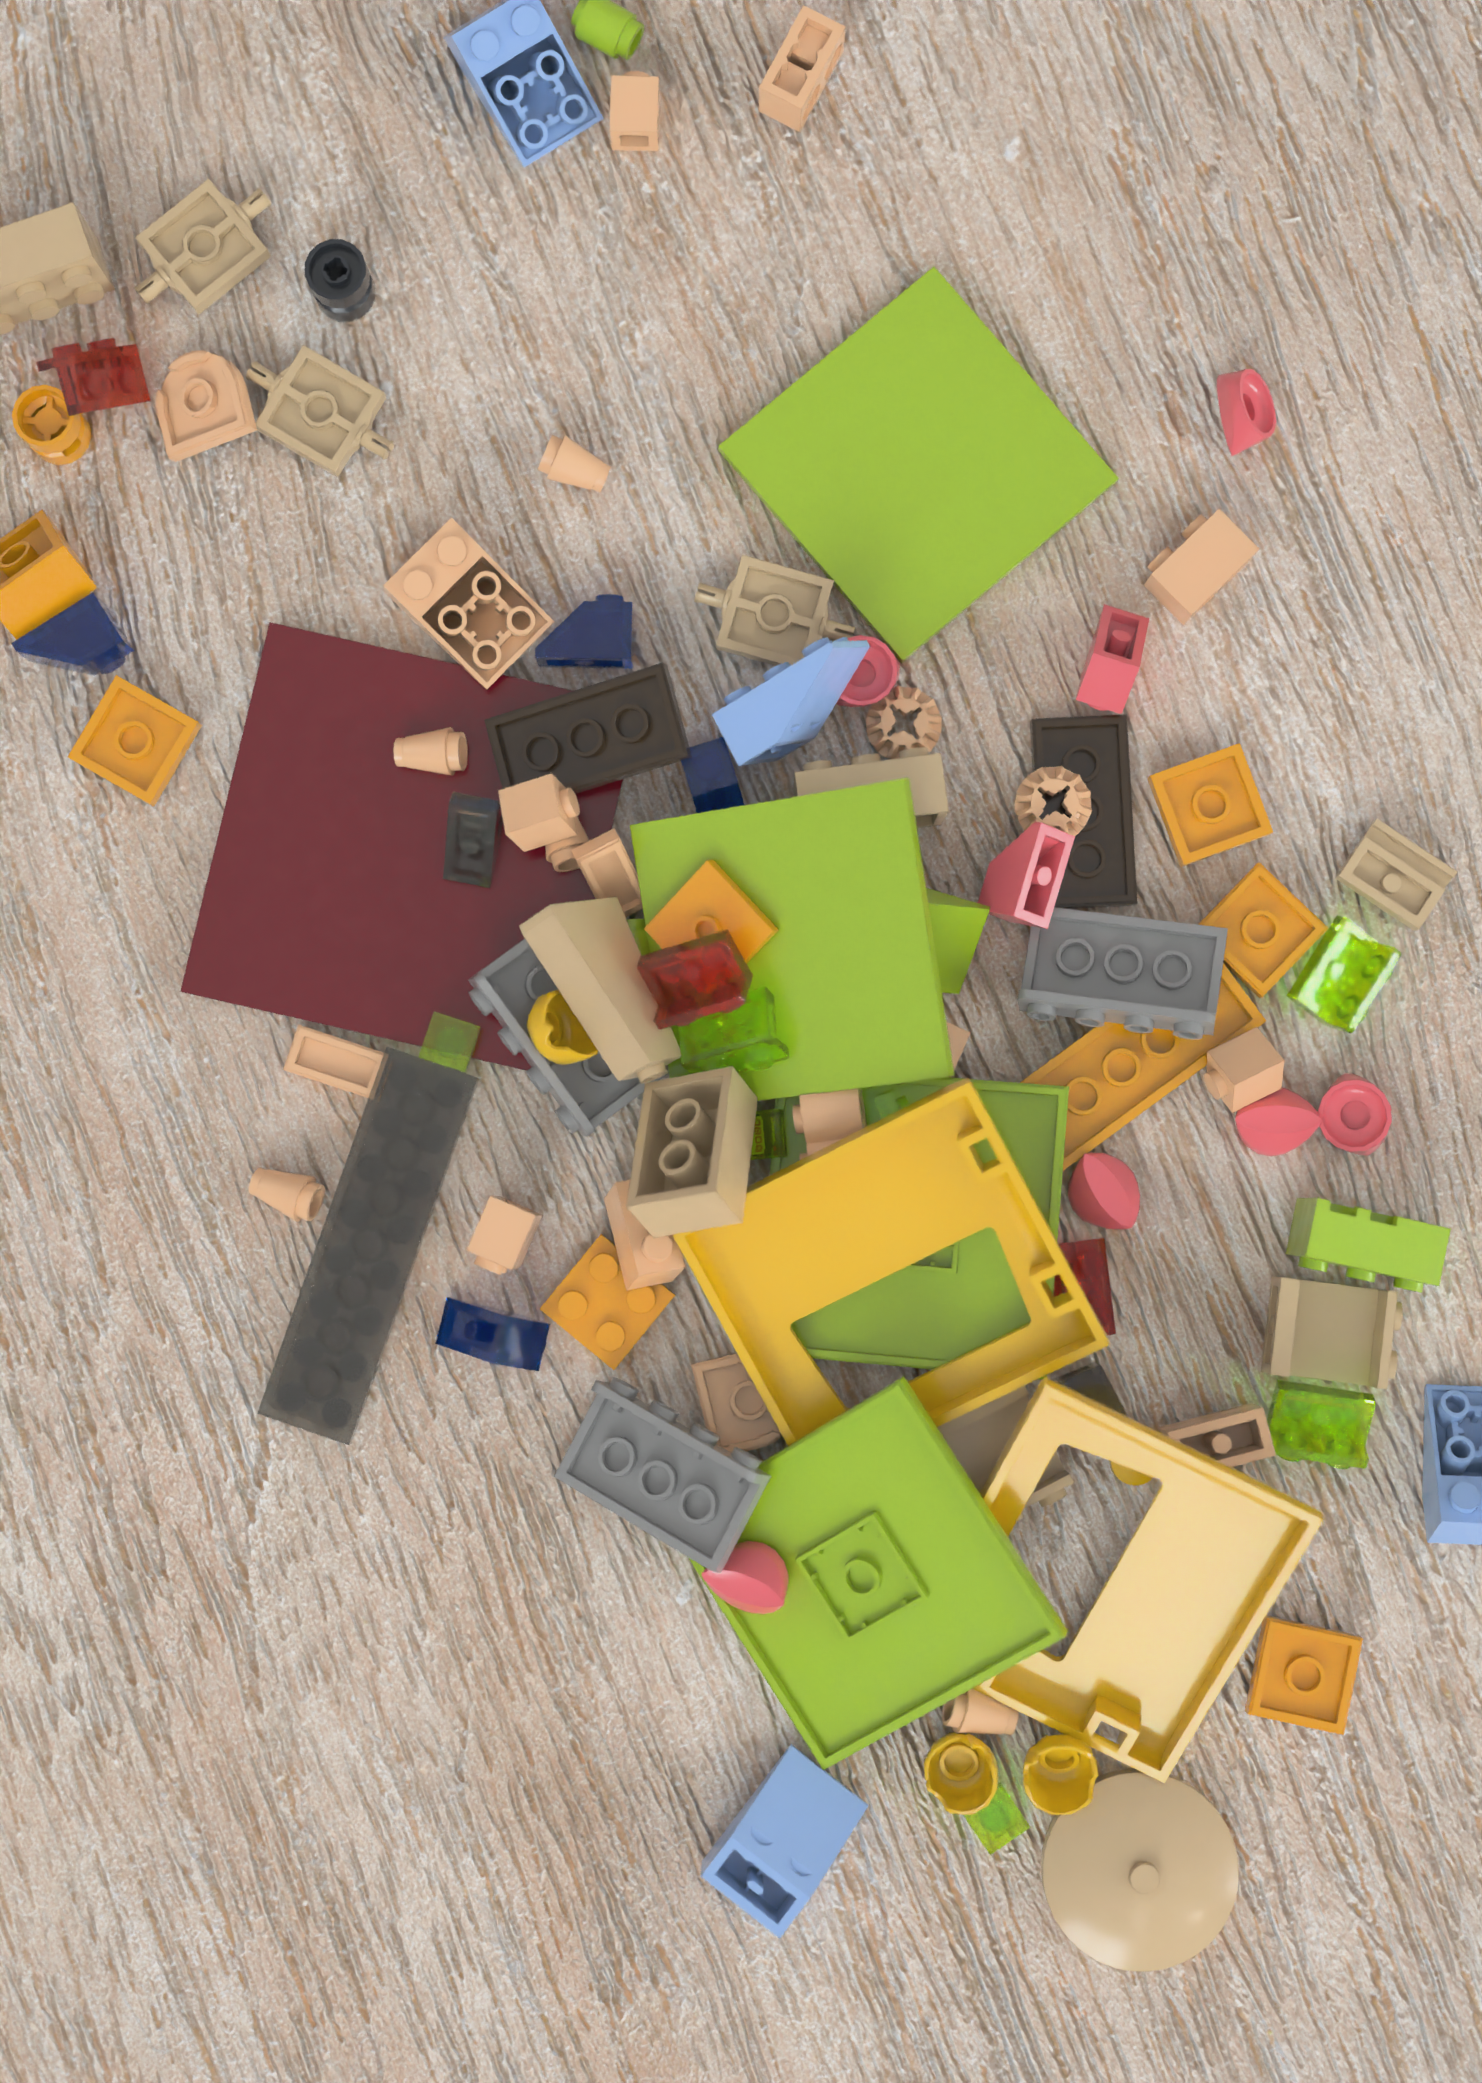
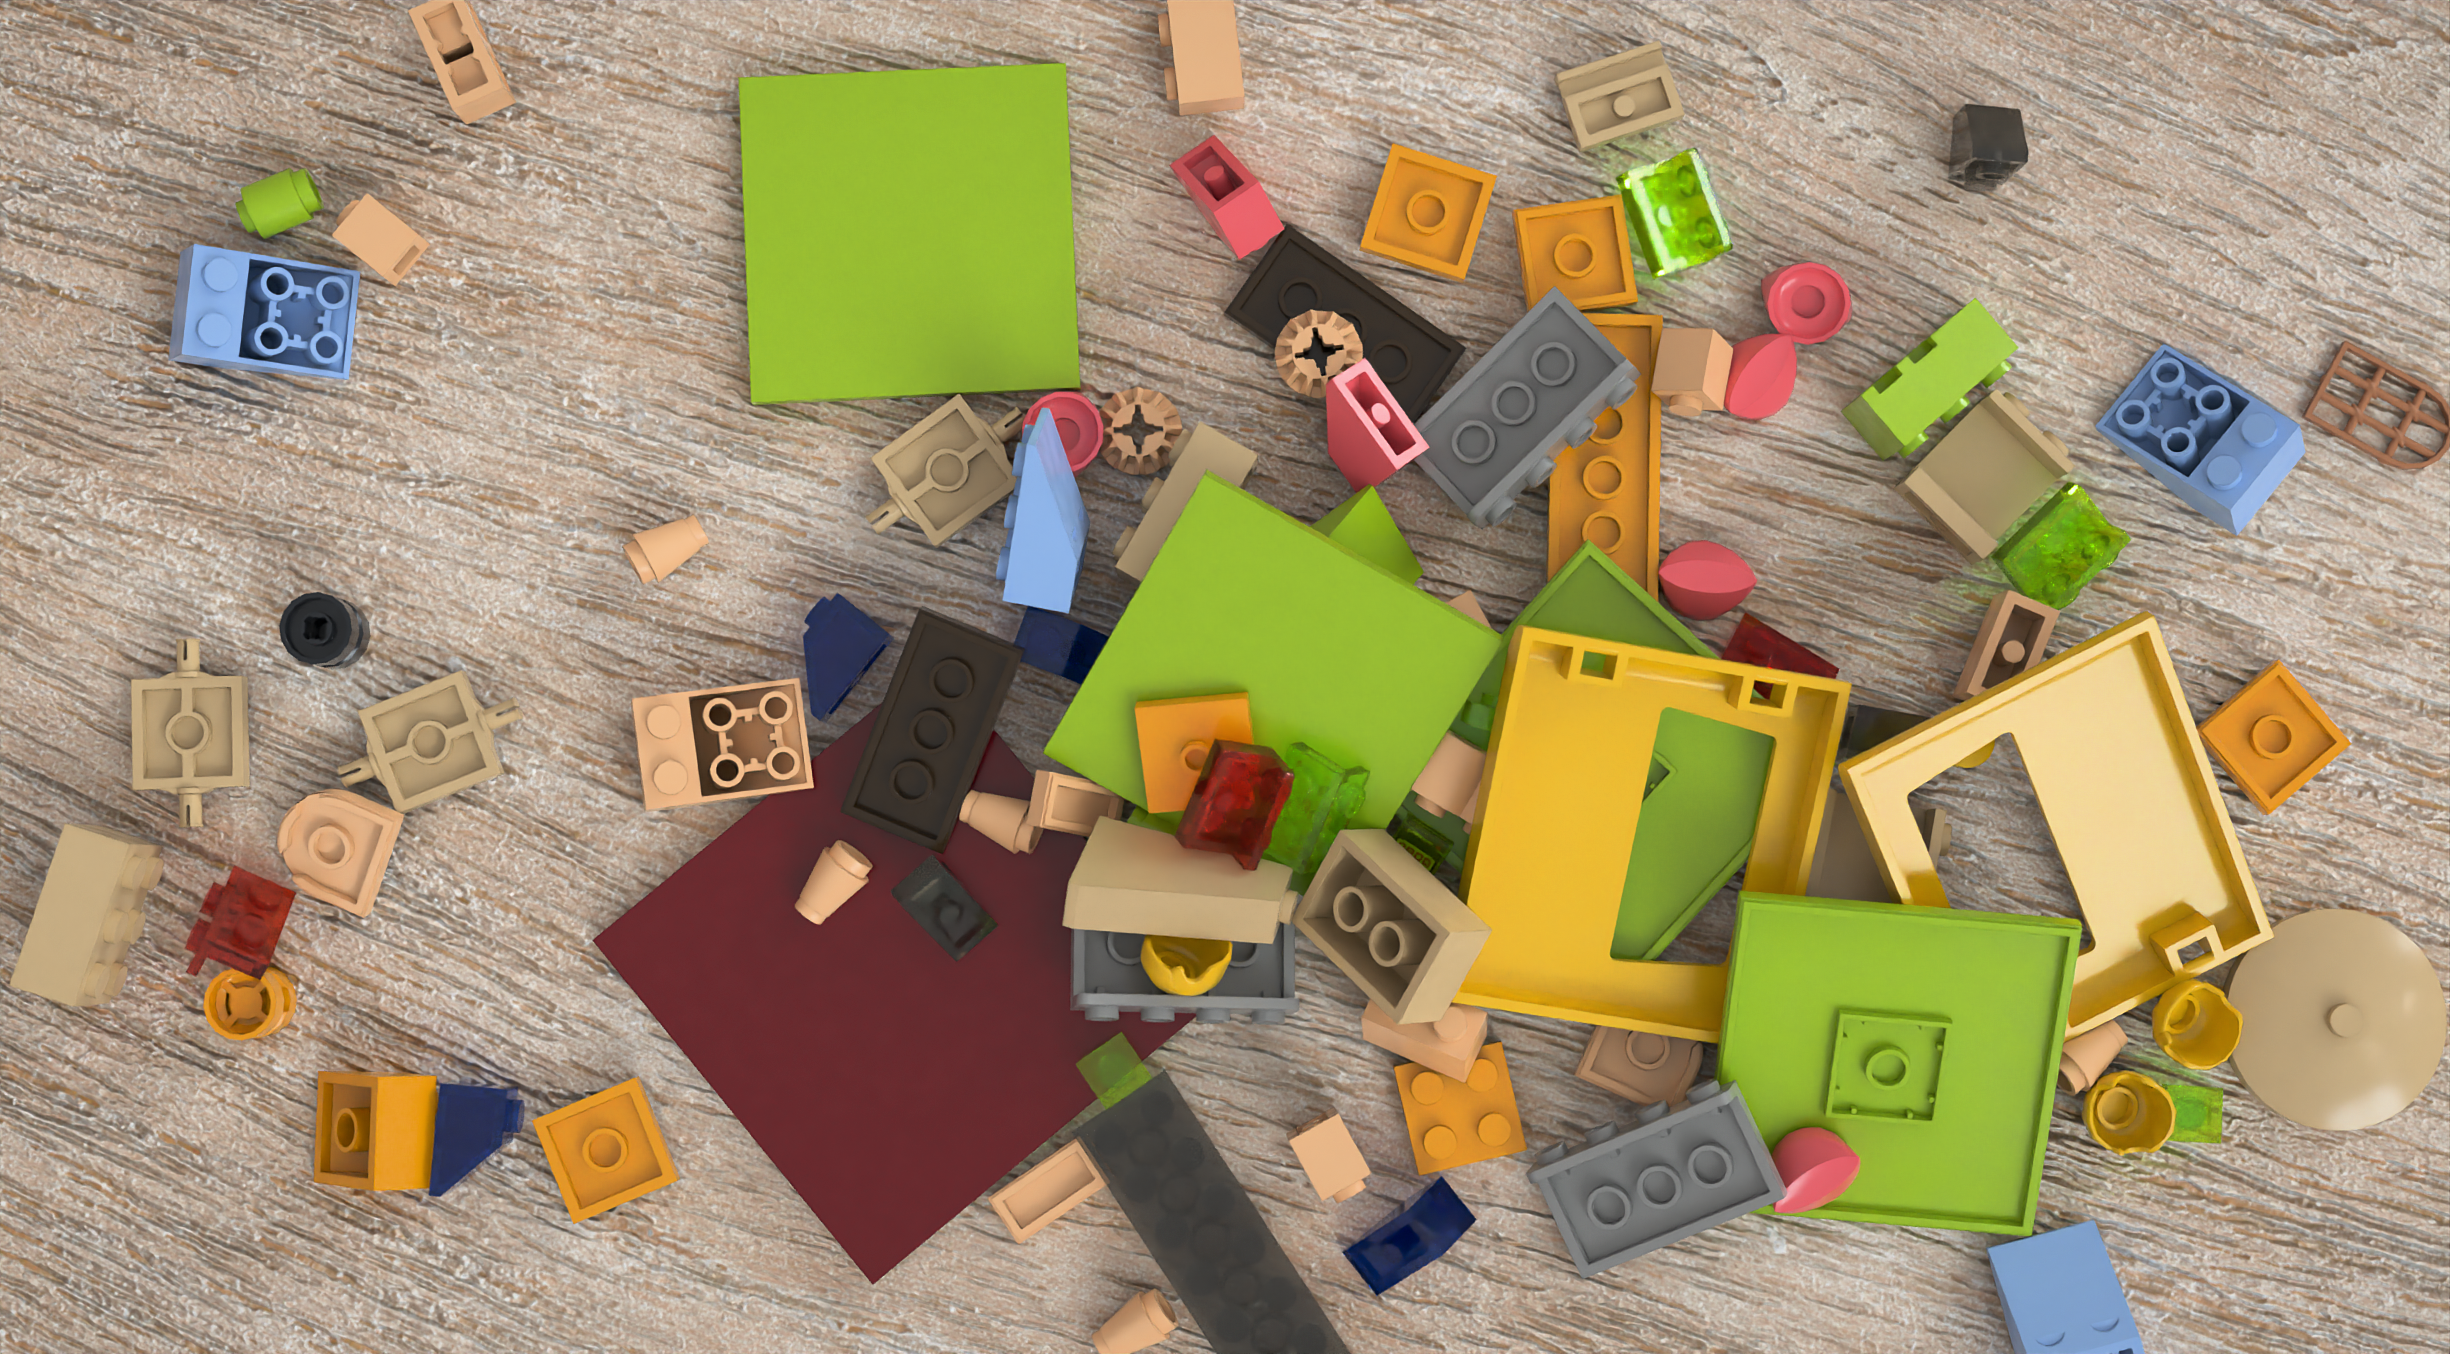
camera: 60 degrees left, 0 degrees up
light nougat brick [498,773,580,852] -> none

